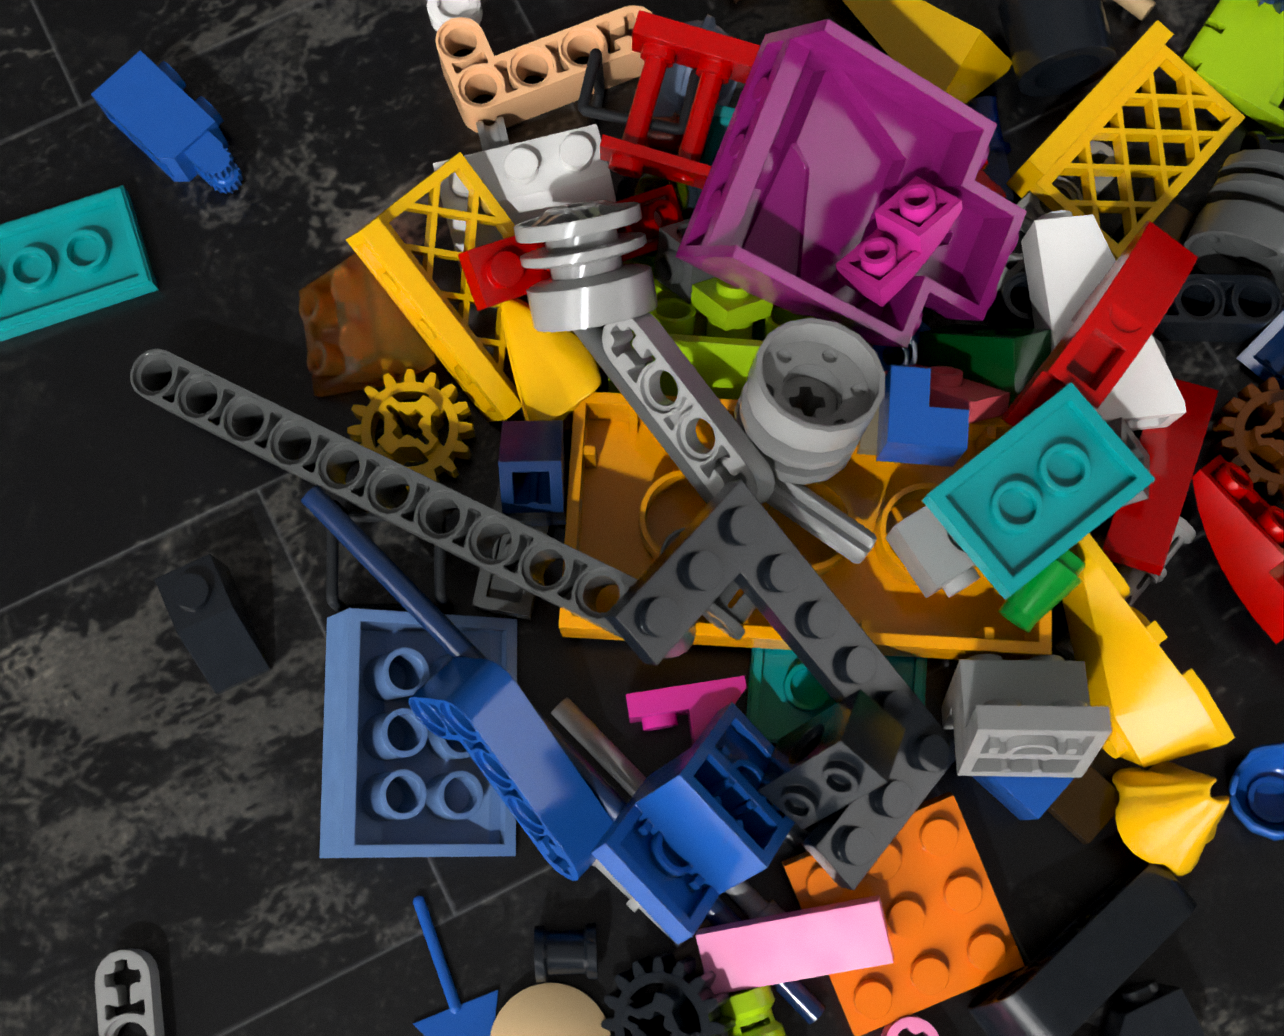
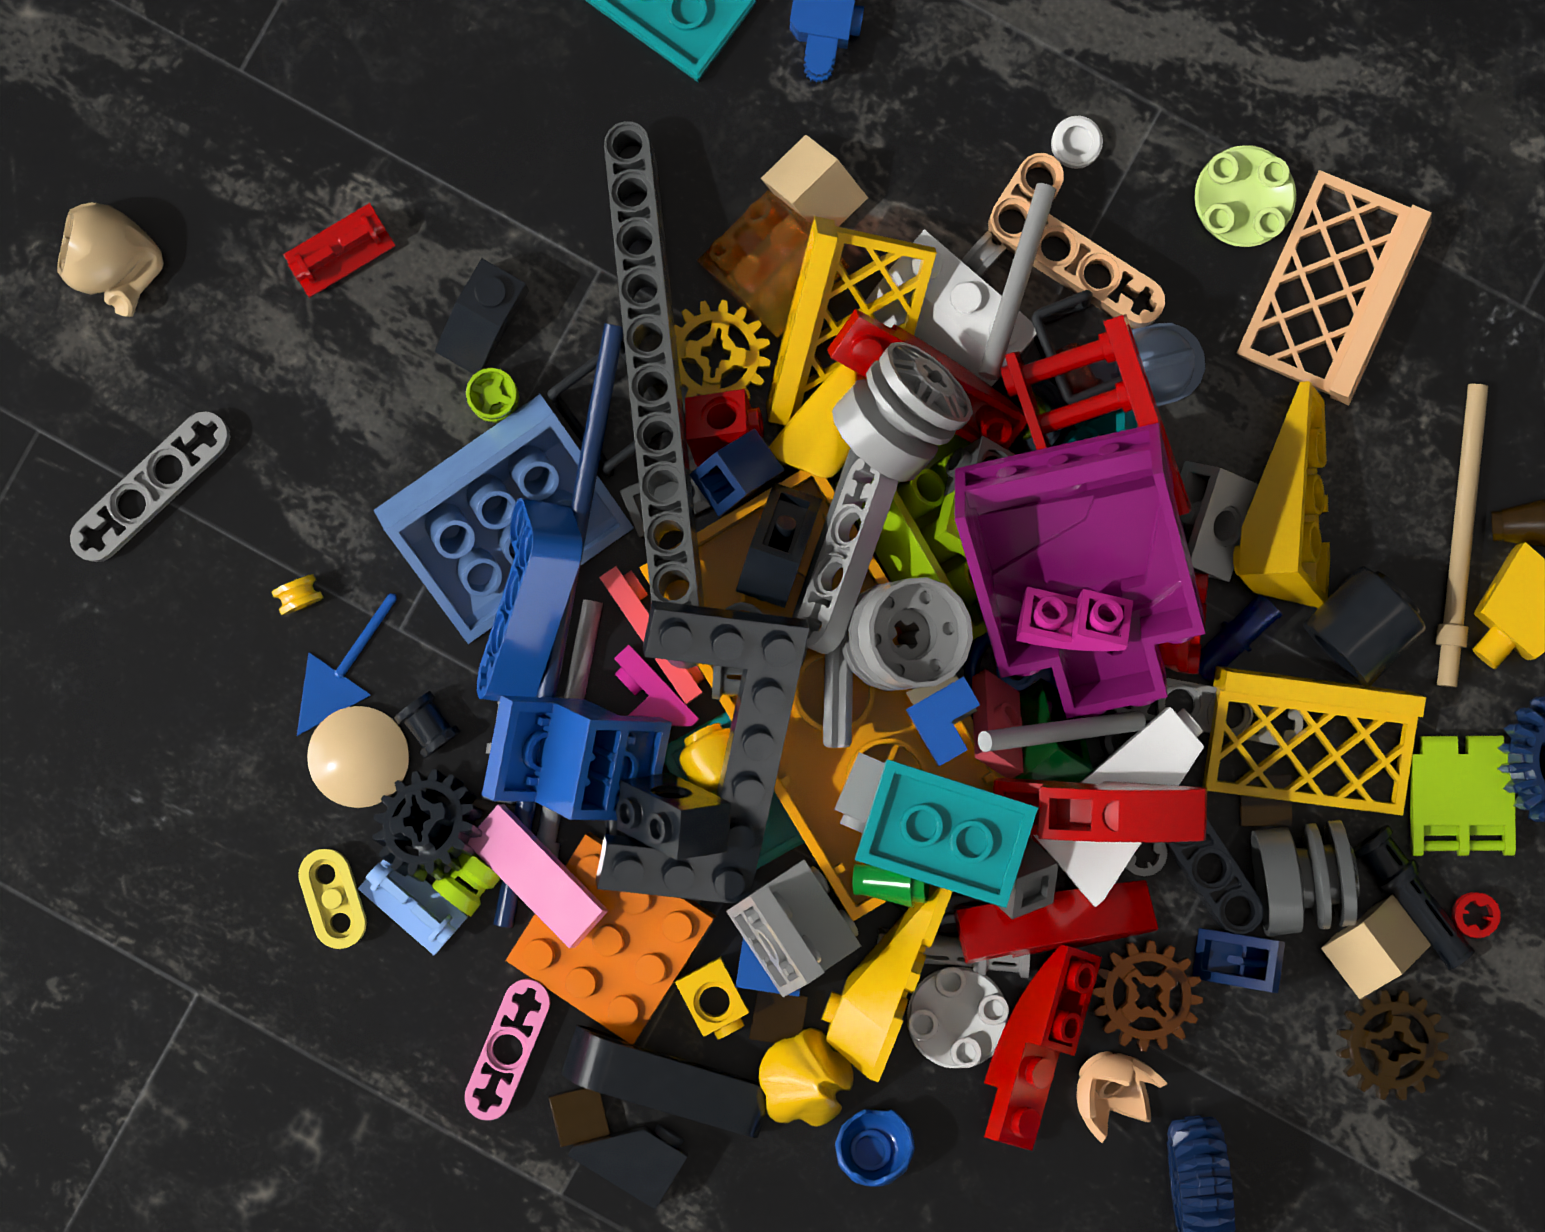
camera: 55 degrees right, 10 degrees up
none -> yellow bush [272,574,323,615]
none -> red hinge [283,203,396,298]
none -> lime wheel [466,368,520,423]
none -> coral plate [599,566,705,705]
none -> yellow brick [675,956,749,1040]
none -> yellow head [679,723,730,795]
none -> red brick [685,389,764,467]
none -> black slope [736,482,822,608]
none -> tan piece [761,135,868,231]
none -> white dish [907,967,1009,1069]
none -> light grey bar [978,183,1056,380]
none -> light grey bar [978,710,1146,752]

